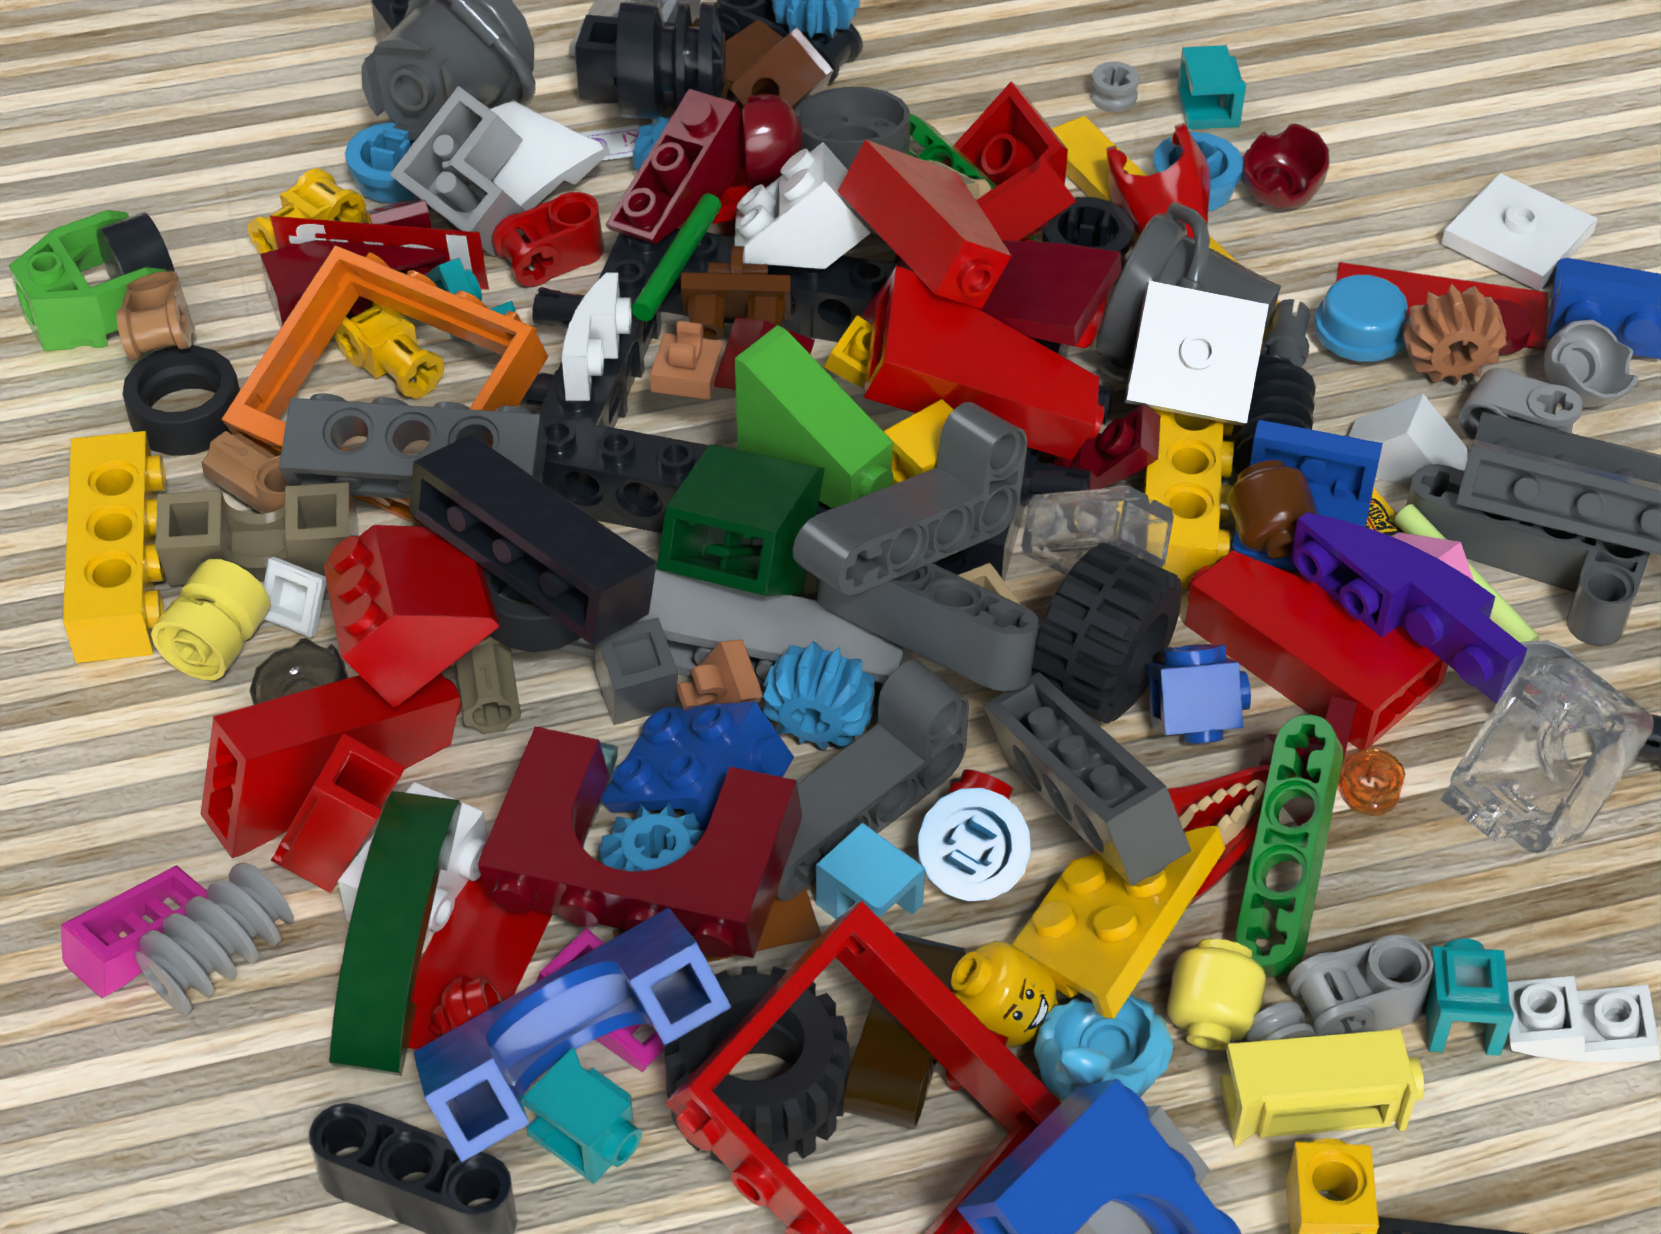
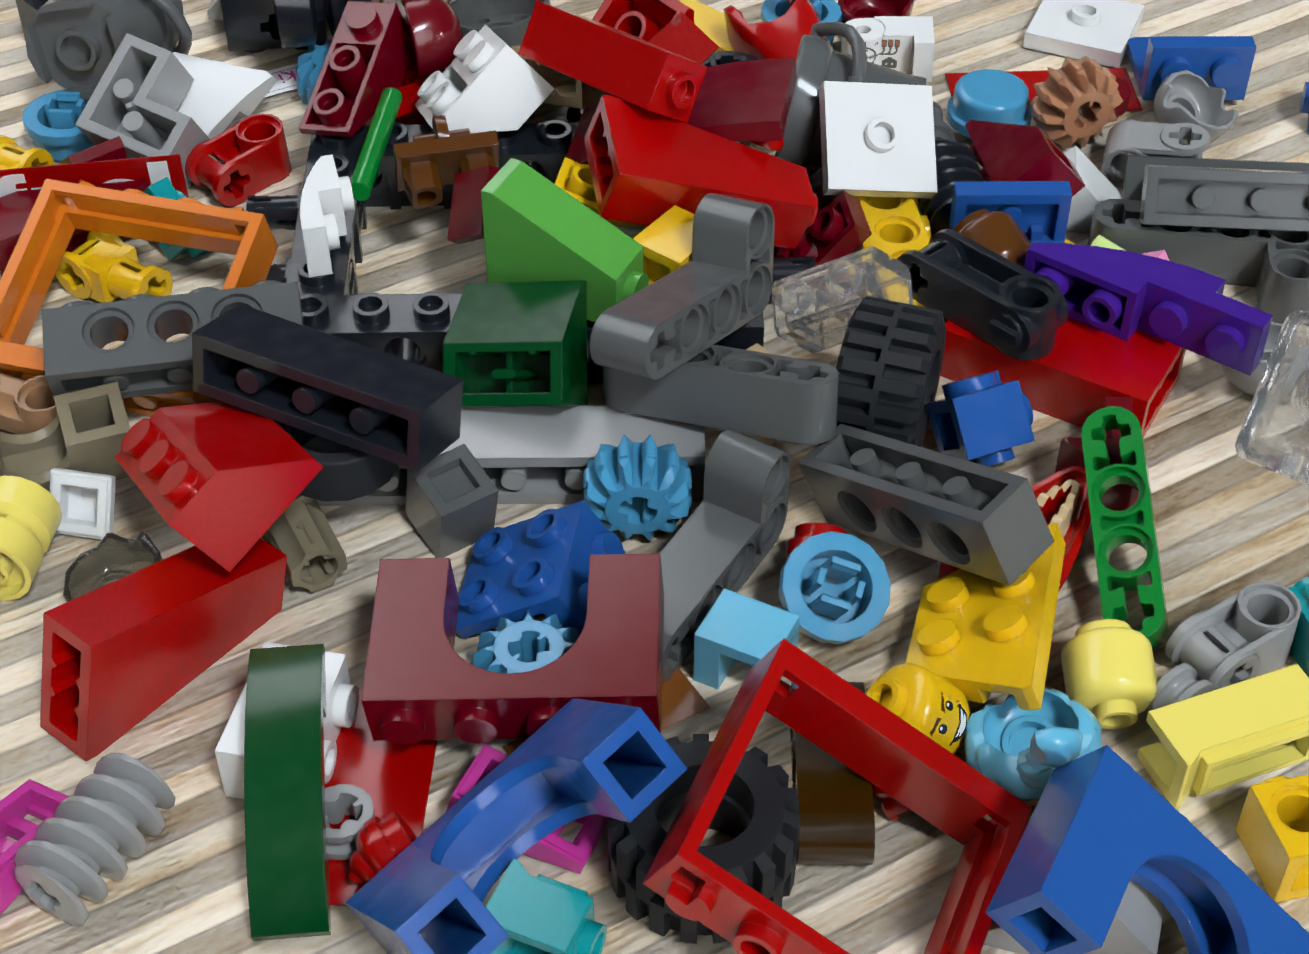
camera: 15 degrees left, 5 degrees down
red window [270,733,406,893] -> none
nougat tile [650,321,724,400] -> none
nougat tile [676,639,763,711] -> none
clear orange bush [1340,749,1405,816] -> none
none -> light grey bush [325,784,375,860]
none -> white leg [841,16,935,82]
none -> black piece [895,229,1069,360]
none -> dark red slope [965,120,1085,197]

